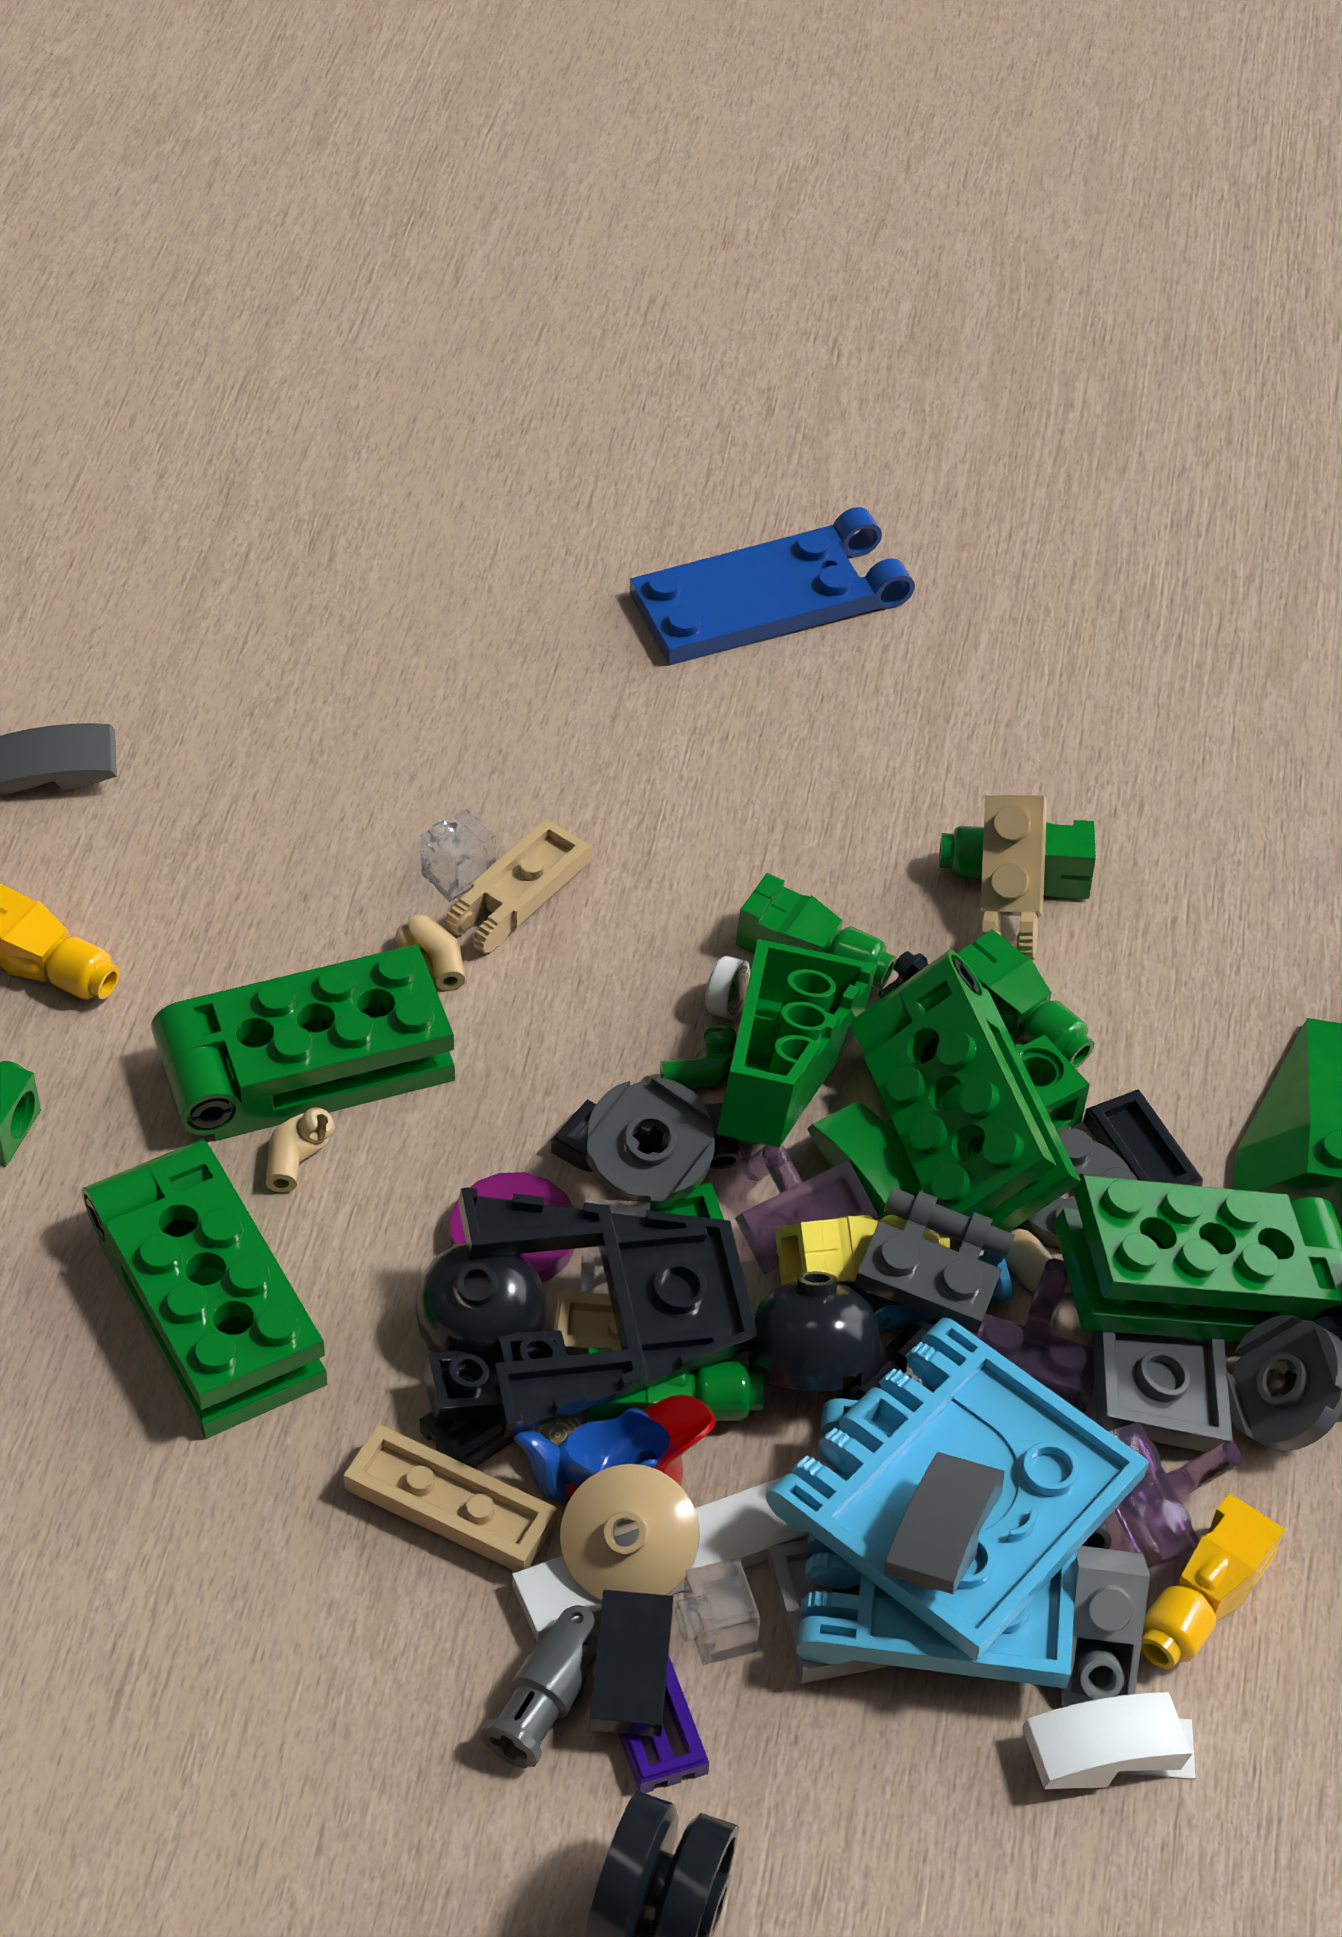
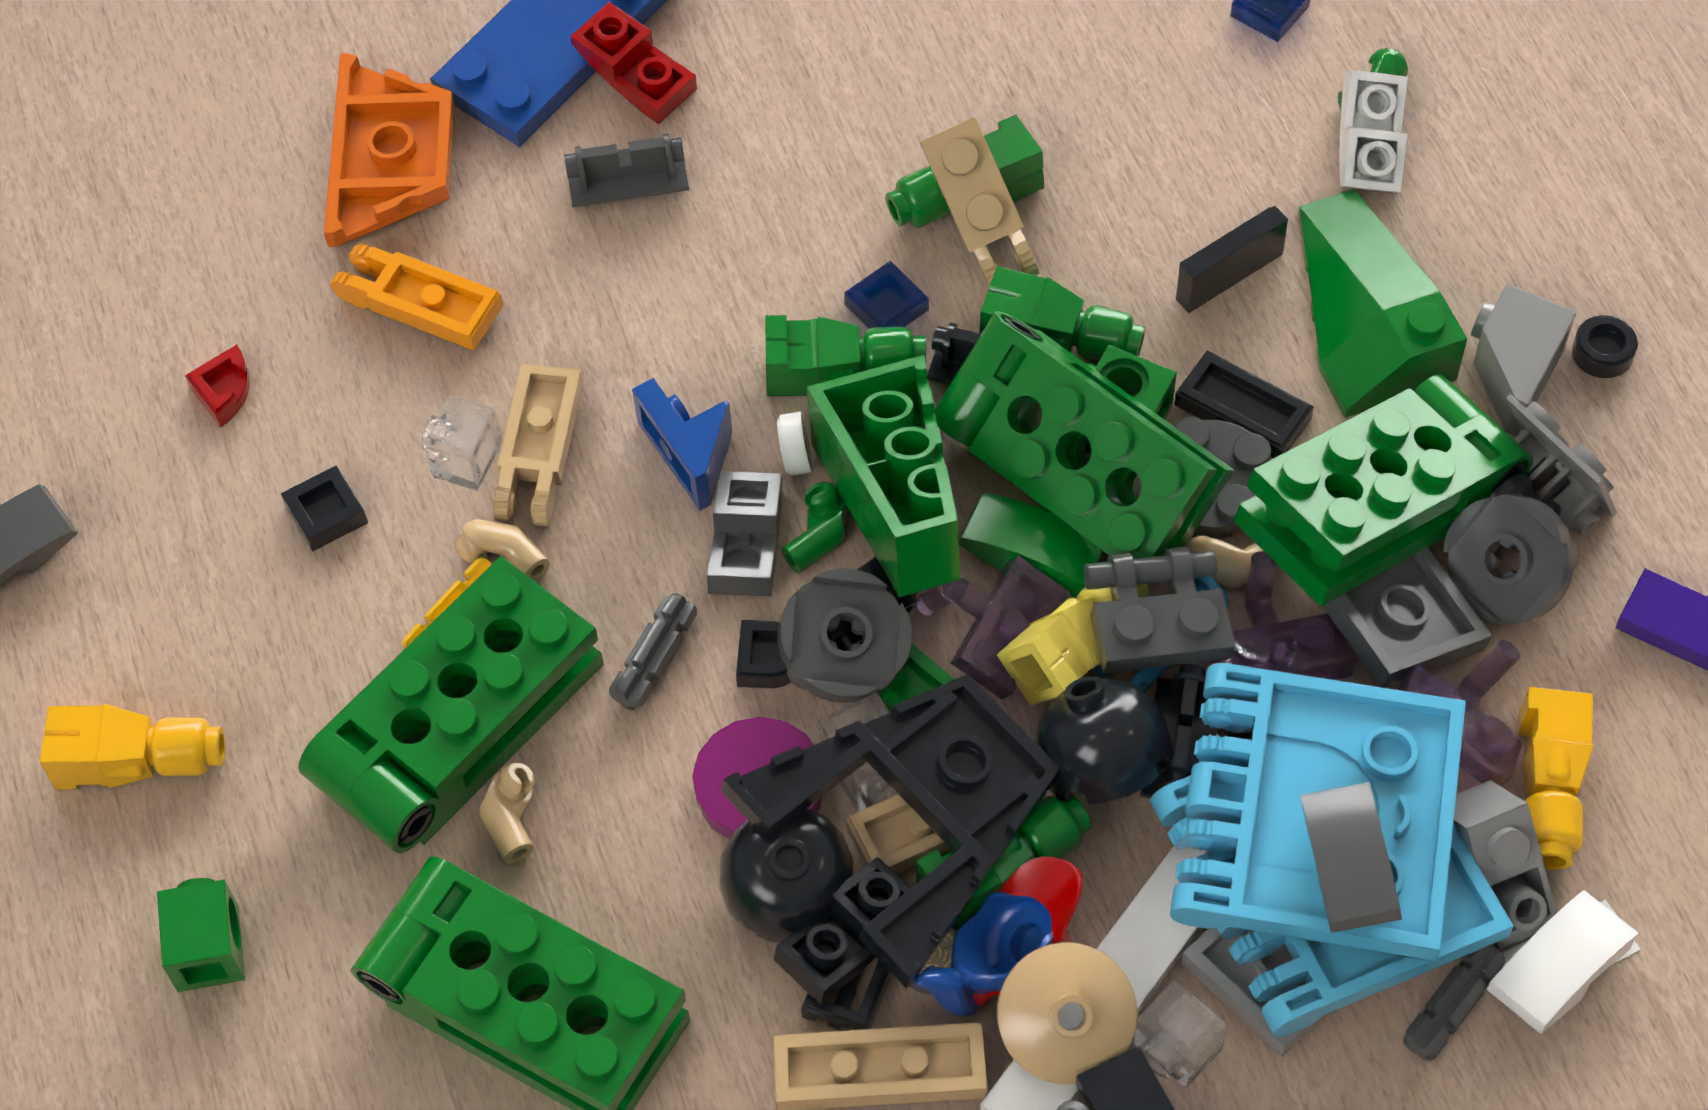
camera: 25 degrees left, 10 degrees up
none -> red tile [185,344,250,427]
none -> black tile [280,465,368,552]
none -> orange wing [324,53,455,247]
none -> light orange hinge [330,243,503,351]
none -> dark grey hinge [564,133,689,208]
none -> red slope [570,2,697,124]
none -> dark grey axle [609,593,697,710]
none -> blue slope [632,378,732,511]
none -> dark grey slope [707,471,783,596]
none -> clear blue tile [844,261,929,328]
none -> black tile [1176,205,1288,313]
none -> dark grey axle [1403,945,1505,1061]

